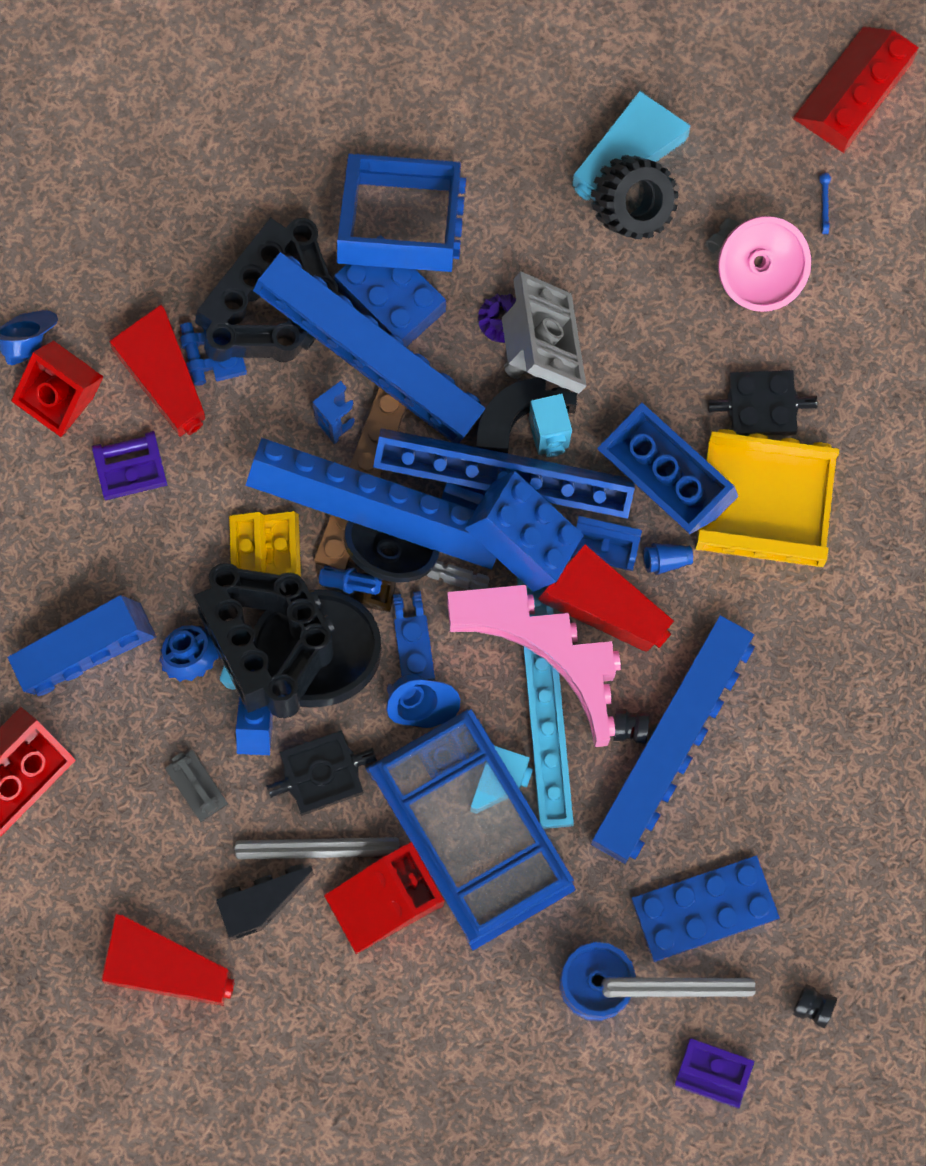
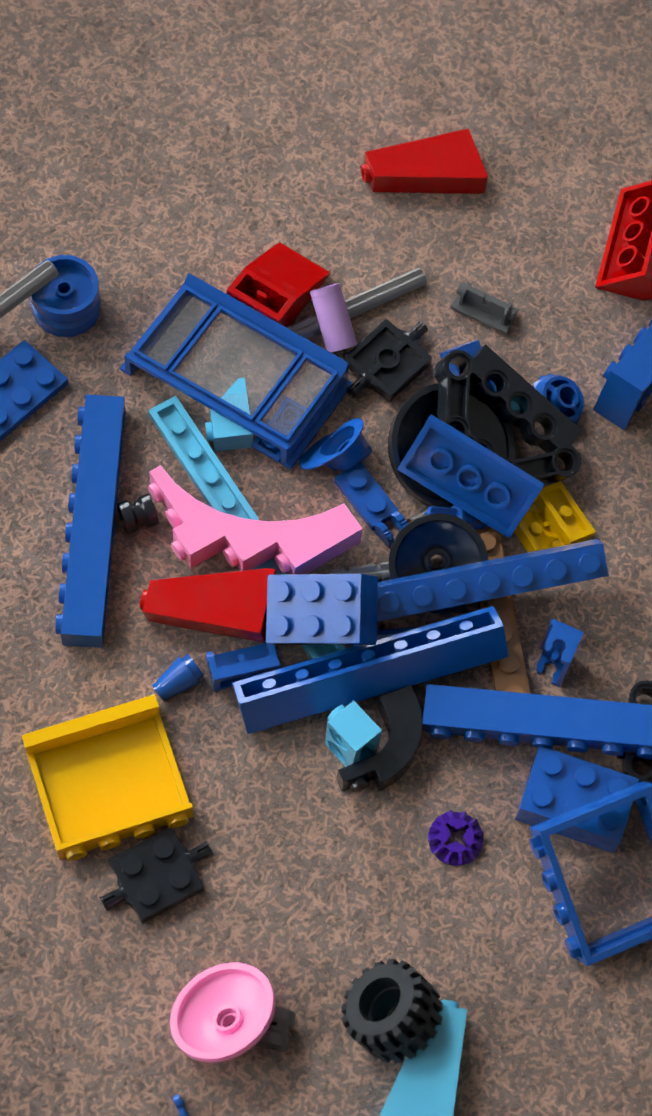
camera: 150 degrees right, 10 degrees down
black slope [216,864,314,941] -> none
light grey brick [502,271,587,394] -> none
blue slope [597,403,739,534] -> none
none -> lavender pin [310,283,357,353]
none -> blue plate [397,414,544,538]

